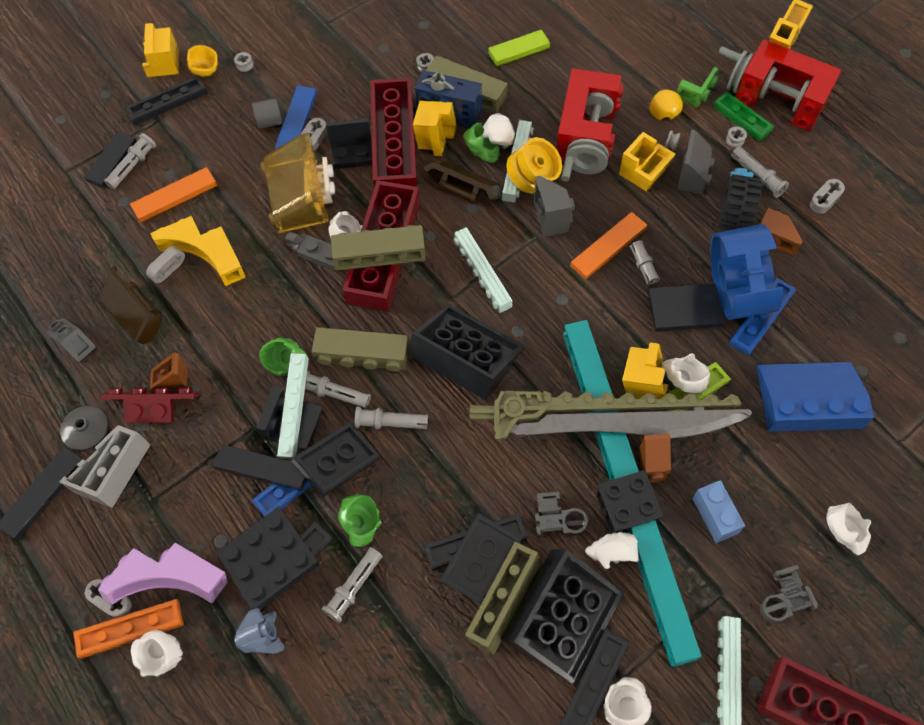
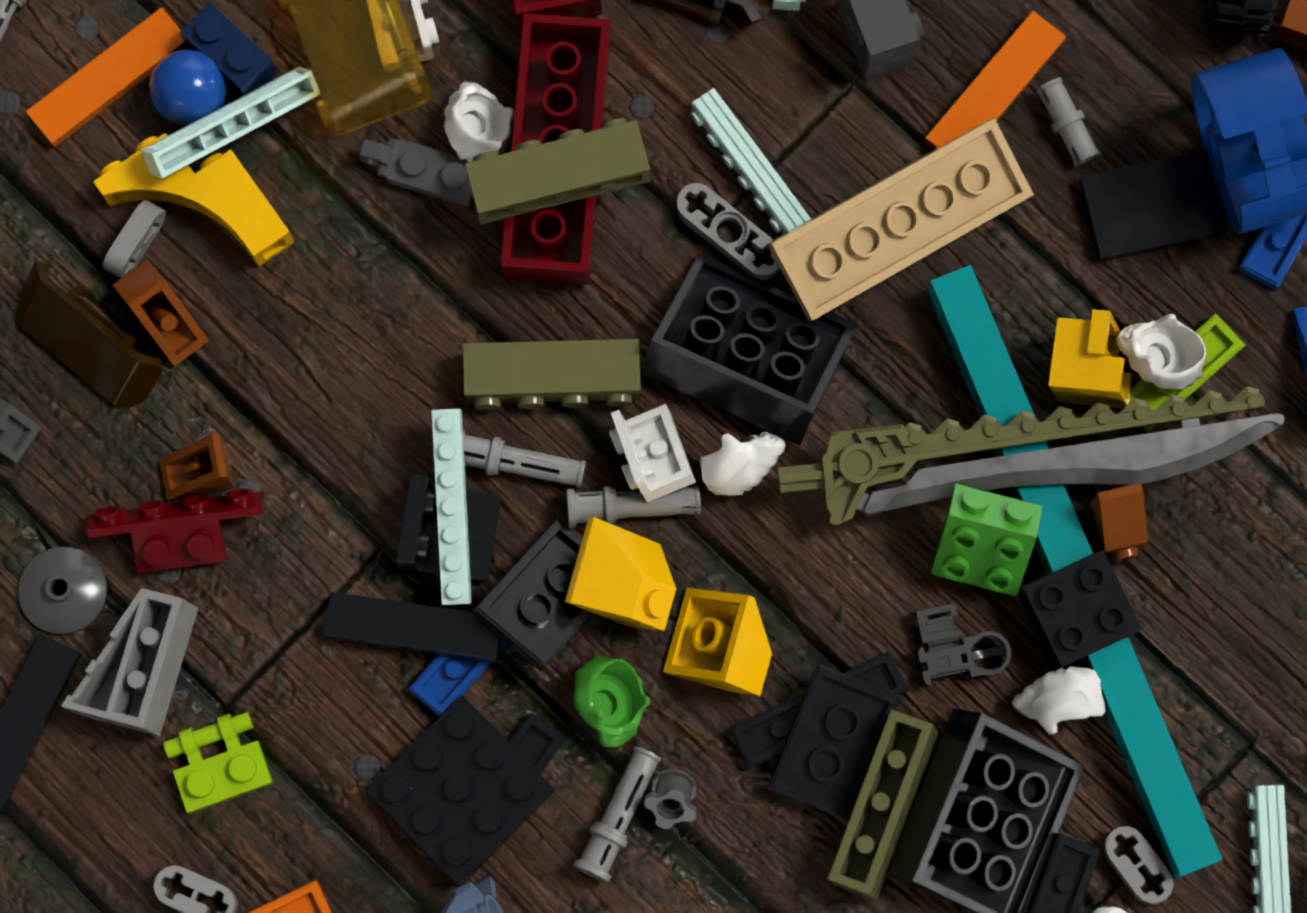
camera: 10 degrees left, 15 degrees up
lavender arch [98,543,228,605] -> none
bright green hair [259,337,309,377] -> none
medium blue brick [692,480,745,543] -> none
none -> dark orange slope [113,259,209,367]
none -> light aqua piece [141,67,320,178]
none -> blue piece [149,49,227,126]
none -> lime plate [163,712,274,815]
none -> dark blue brick [180,2,278,98]
none -> yellow slope [565,517,676,631]
none -> white bracket [609,404,696,503]
none -> dark grey brick [644,769,697,829]
none -> yellow slope [663,588,772,696]
none -> light grey beam [677,183,781,280]
none -> white hair [699,431,785,496]
none -> tan plate [768,118,1034,321]
none -> bright green brick [931,484,1043,597]
none -> light grey beam [1103,826,1173,905]

